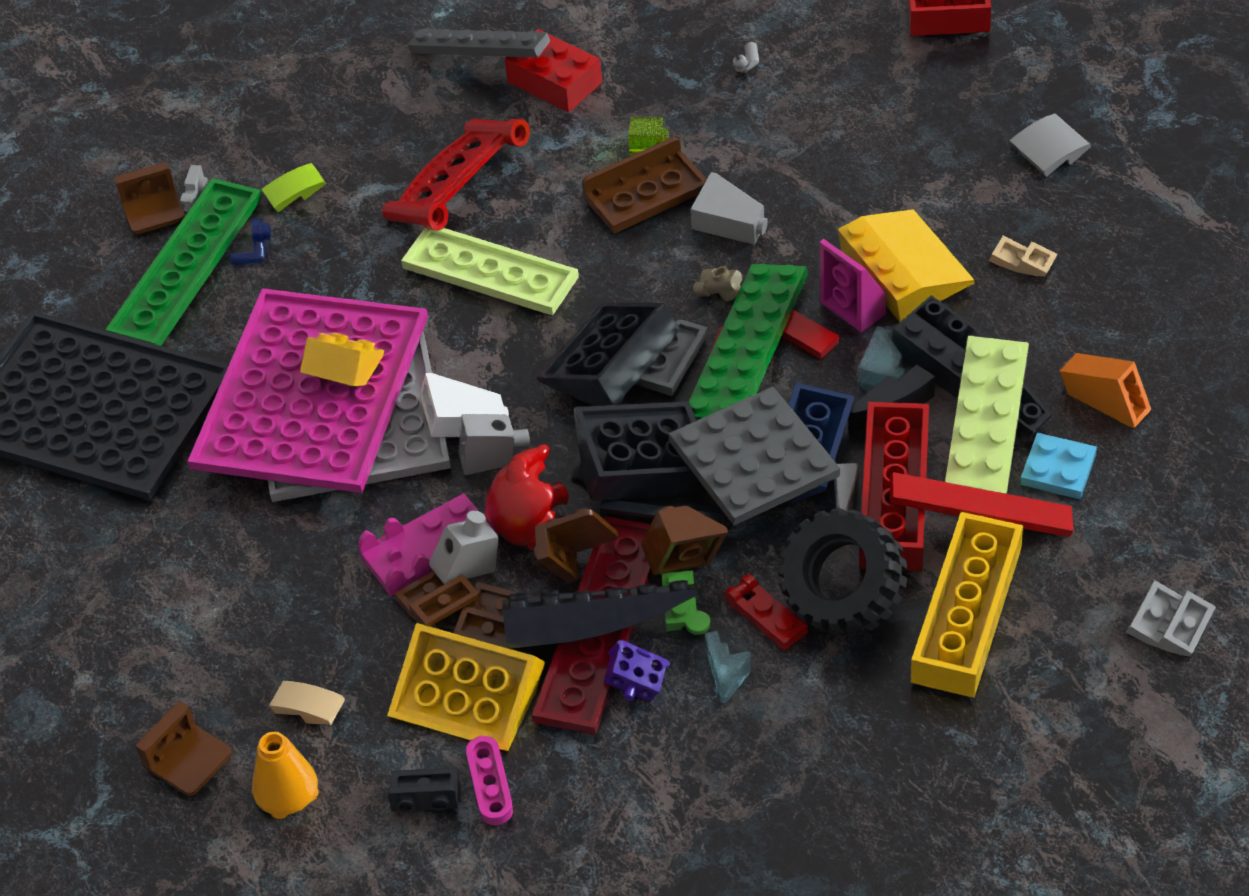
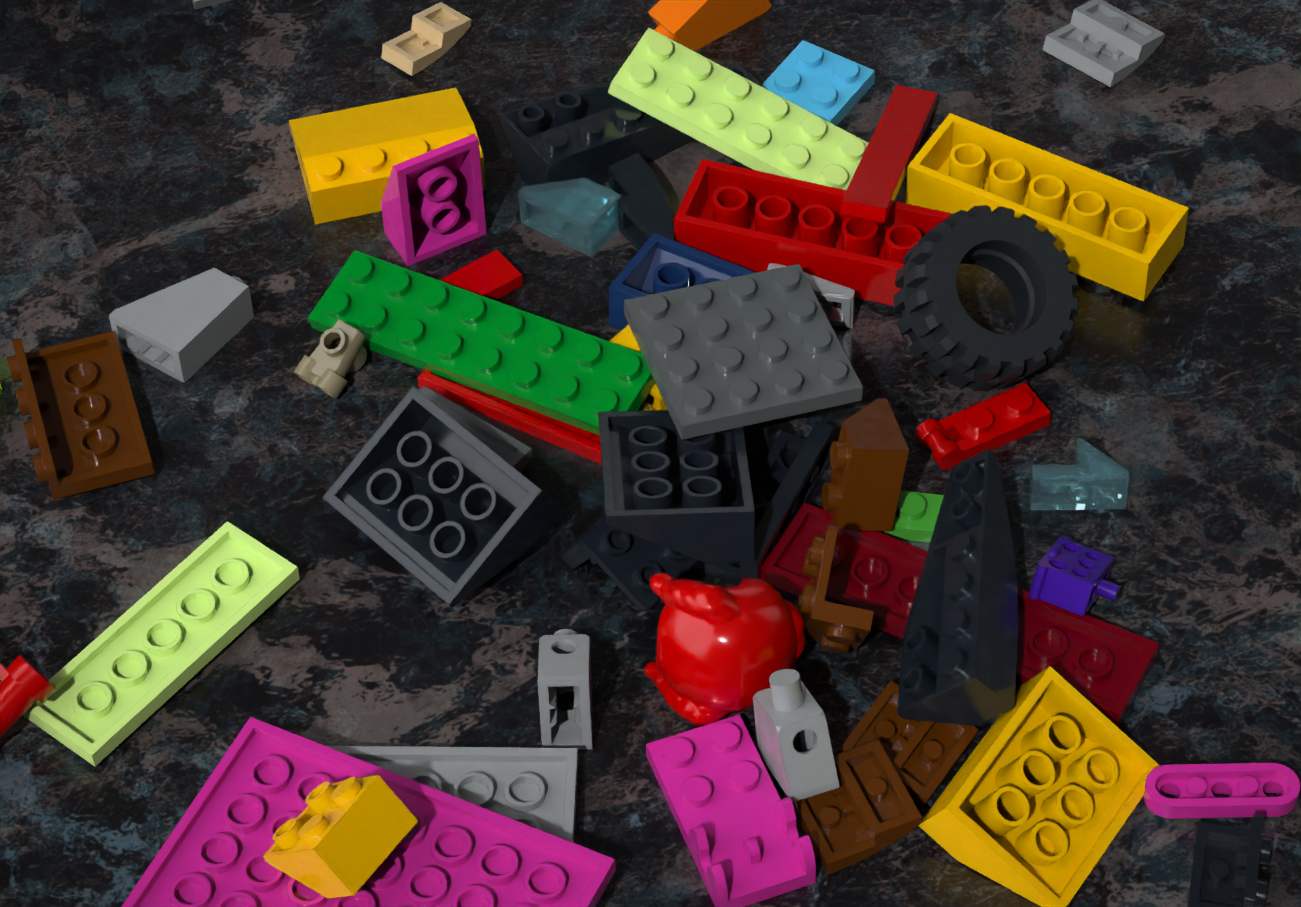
camera: 80 degrees left, 0 degrees up
white slope [420,373,509,437] -> none

